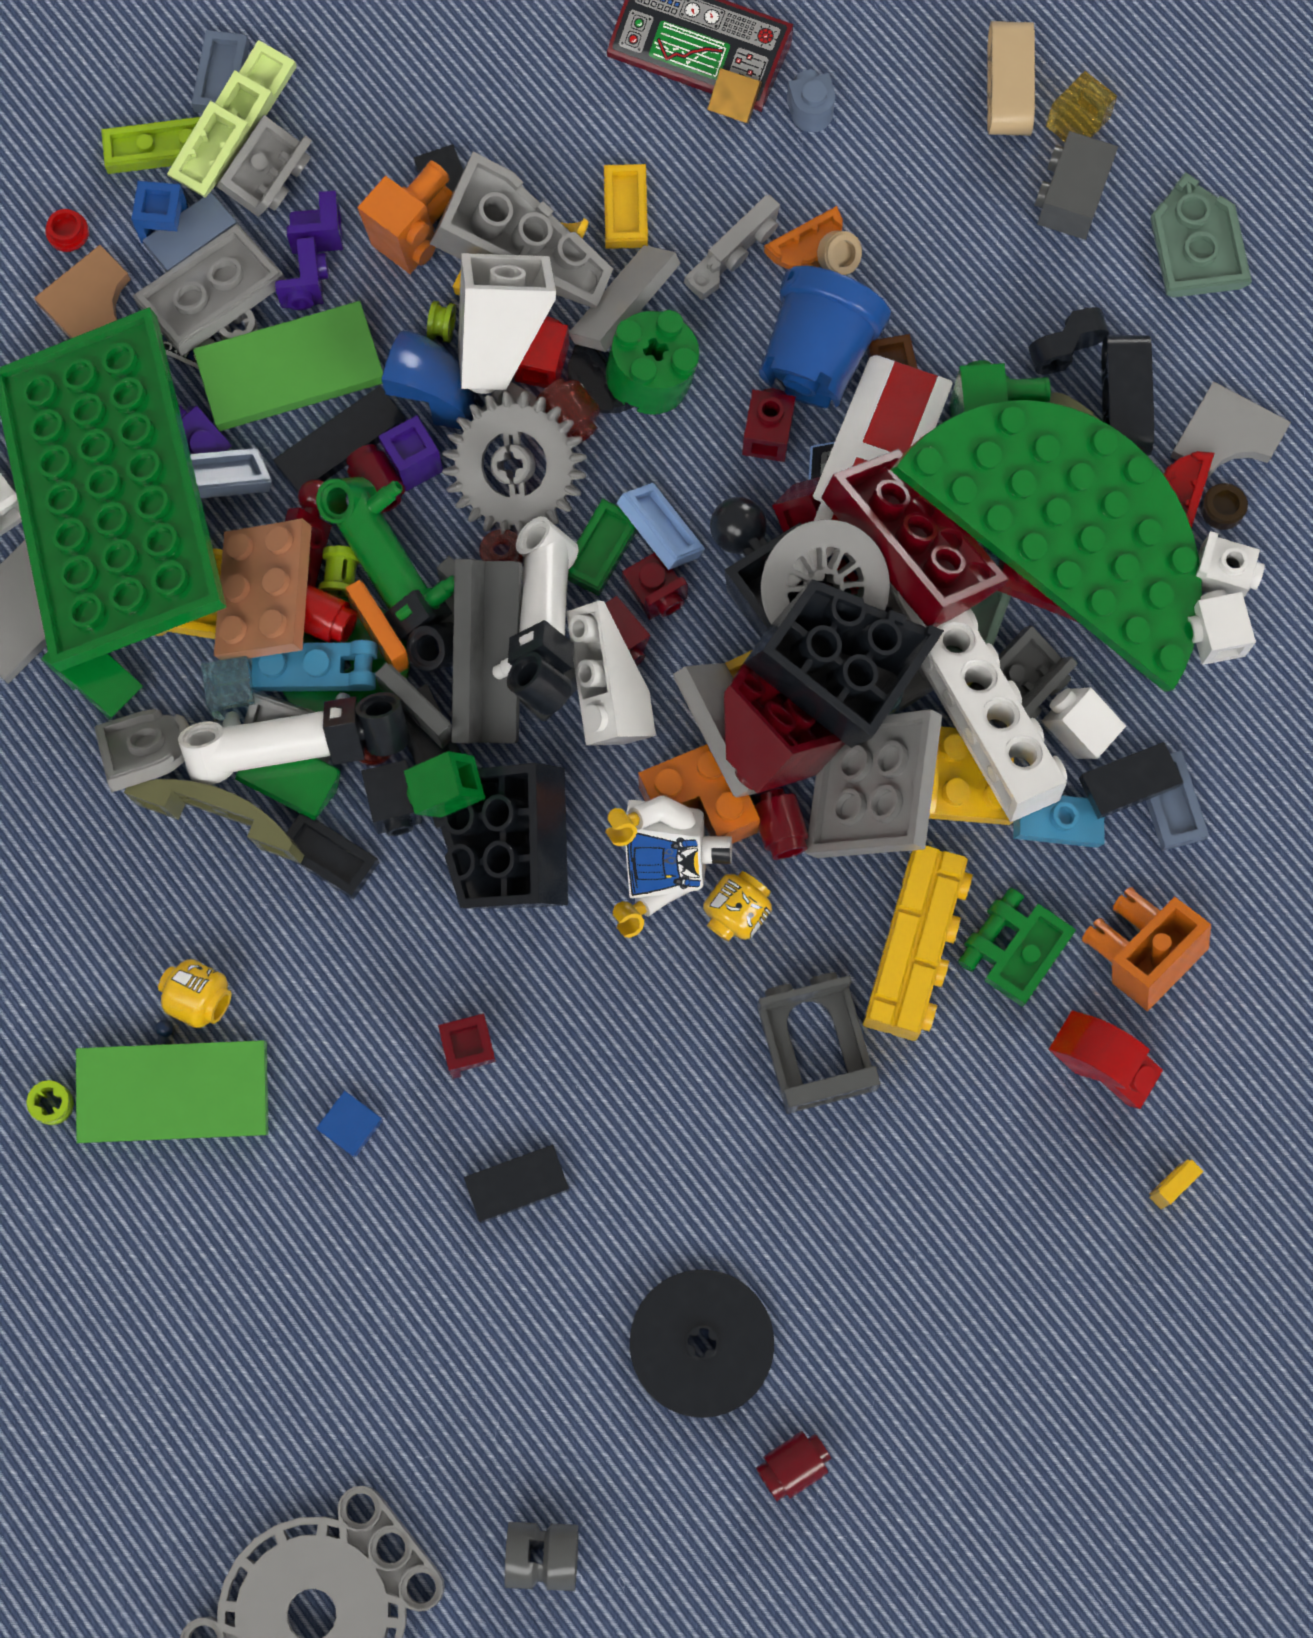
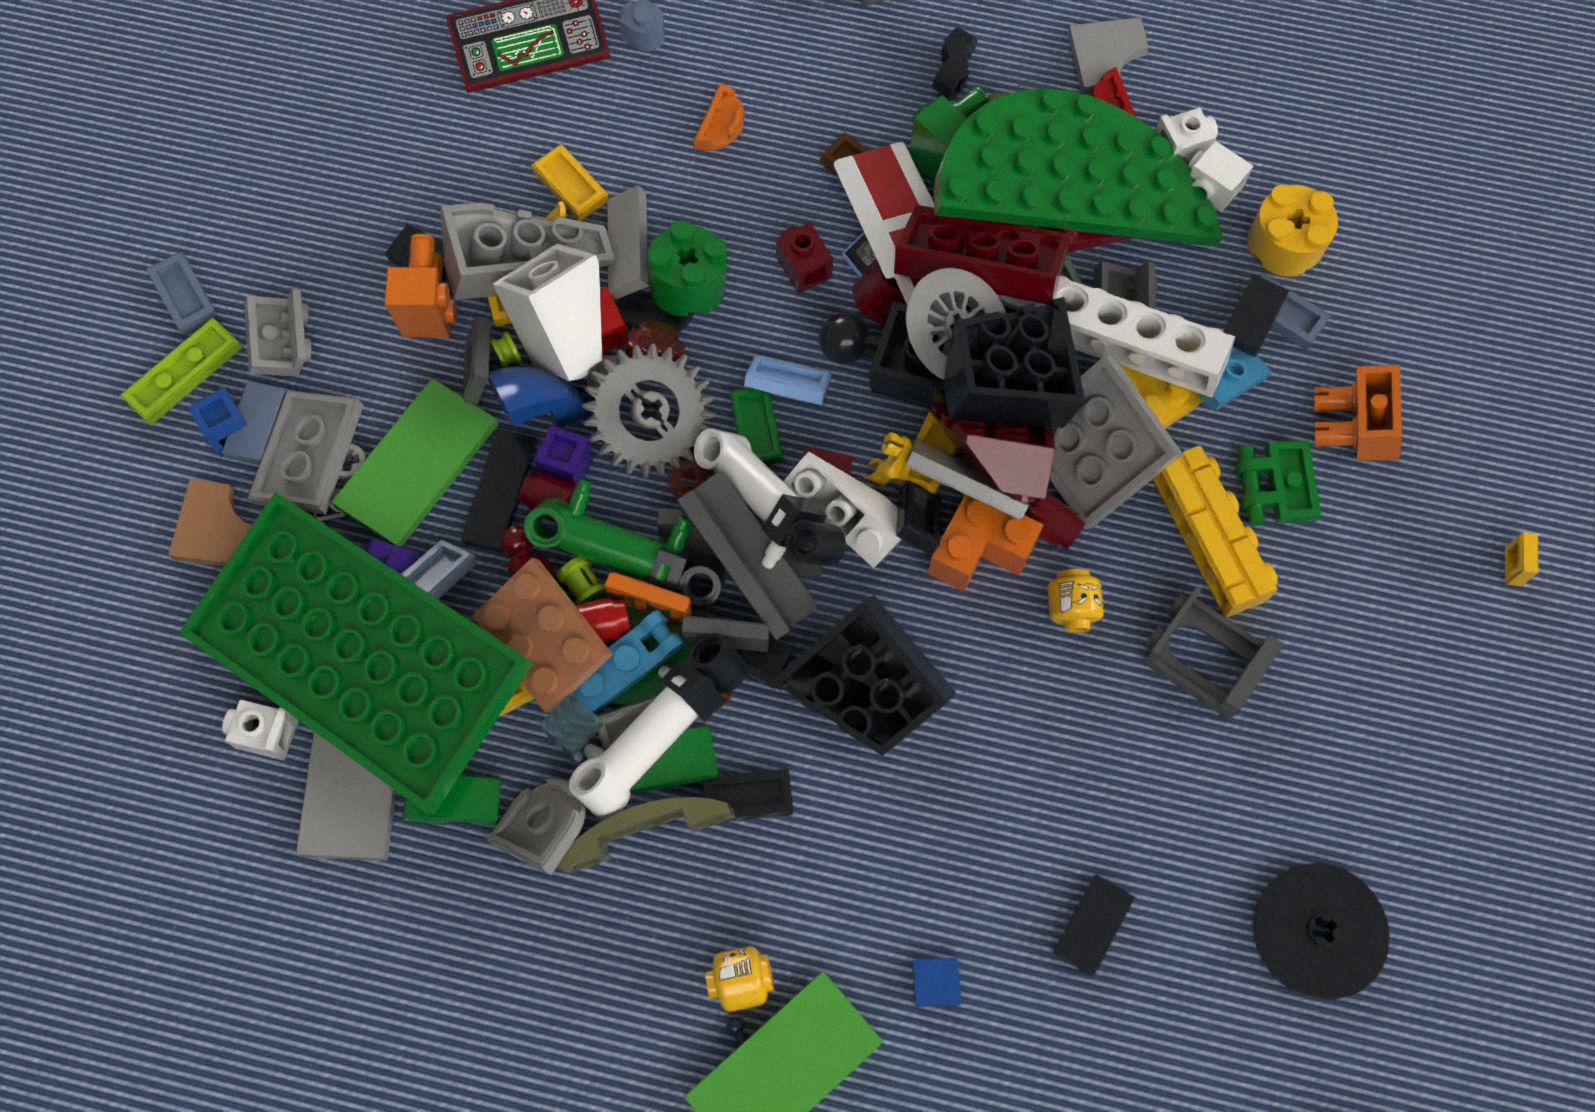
camera: 40 degrees left, 5 degrees down
red plate [45,209,89,252] -> none
yellowish green slope [167,40,297,198] -> none
dark purple bracket [275,237,329,310] -> none
dark purple panel [286,190,343,254] -> none
black brick [361,760,422,836] -> none
green brick [404,751,485,818] -> none
dark red panel [438,1013,496,1079] -> none
torso [605,795,732,938] -> none
dark red bracket [622,552,688,620] -> none
light grey hinge [684,194,780,300] -> none
pearl gold tile [707,68,762,124] -> none
dark red brick [755,1431,831,1502] -> none
blue piece [759,266,891,408] -> none
tan tile [817,231,862,275] -> none
white brick [1042,687,1126,759] -> none
red brick [1048,1010,1163,1109] -> none
black beam [1101,335,1154,456] -> none
dark brown tile [1200,483,1248,530] -> none
none -> dark grey tile [462,316,491,404]
none -> yellow arm [863,432,913,486]
none -> black tile [896,480,941,555]
none -> yellow brick [1247,184,1338,277]

